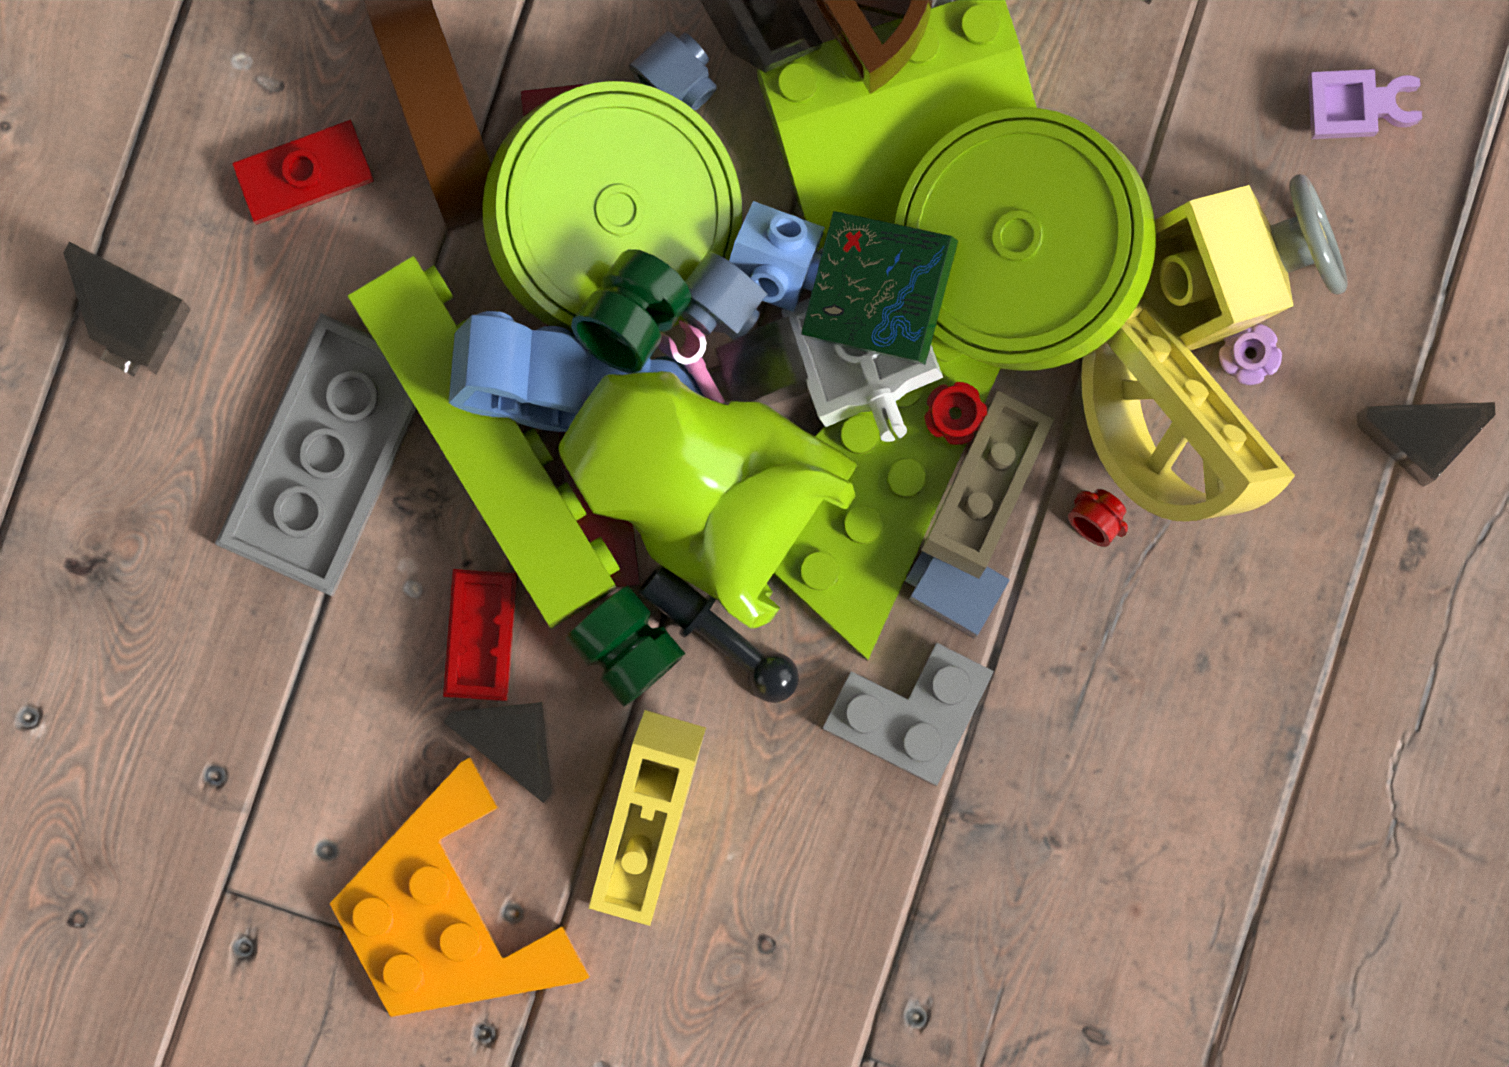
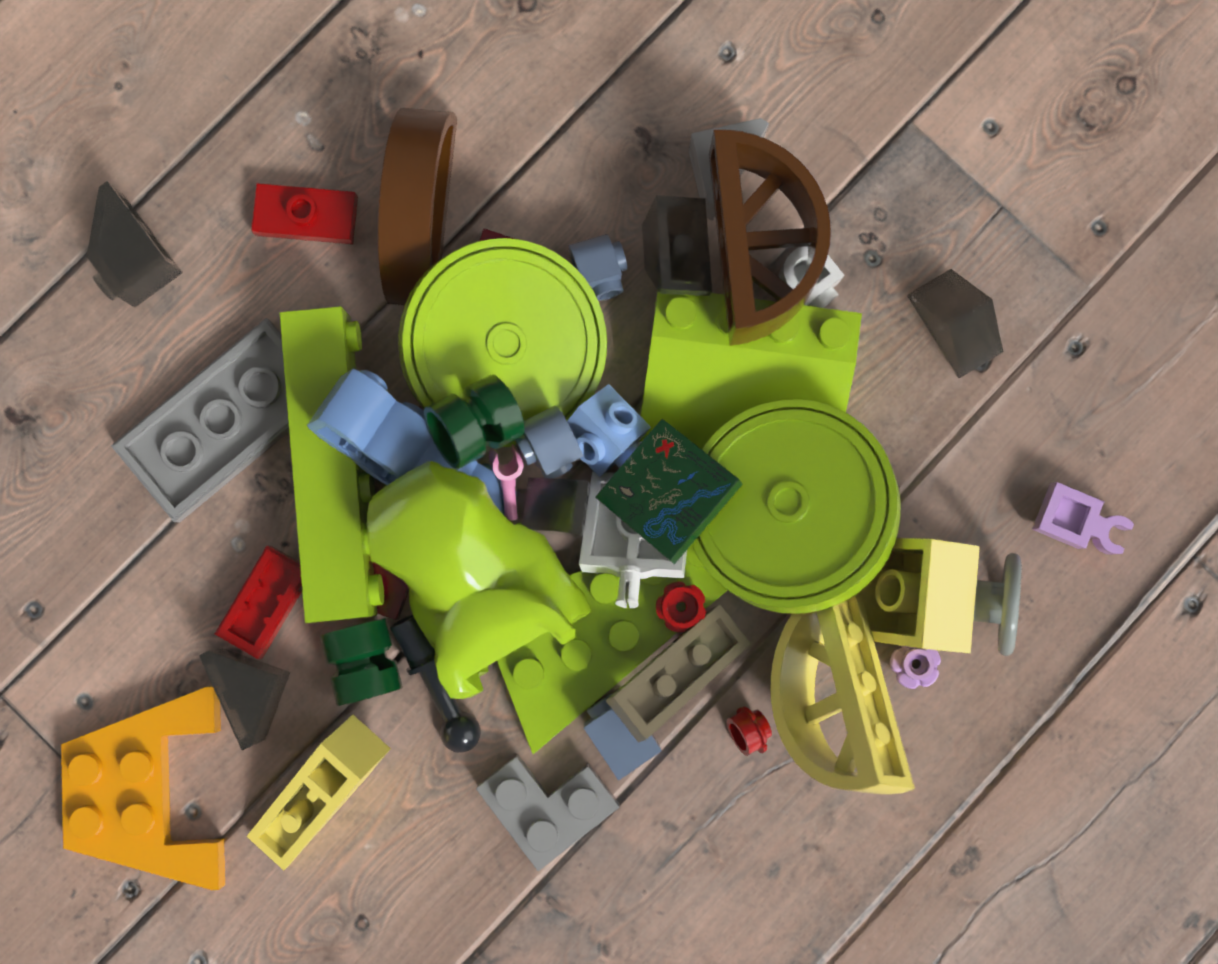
camera: 25 degrees right, 0 degrees up
clear smoke slope [1357,402,1496,487] -> none

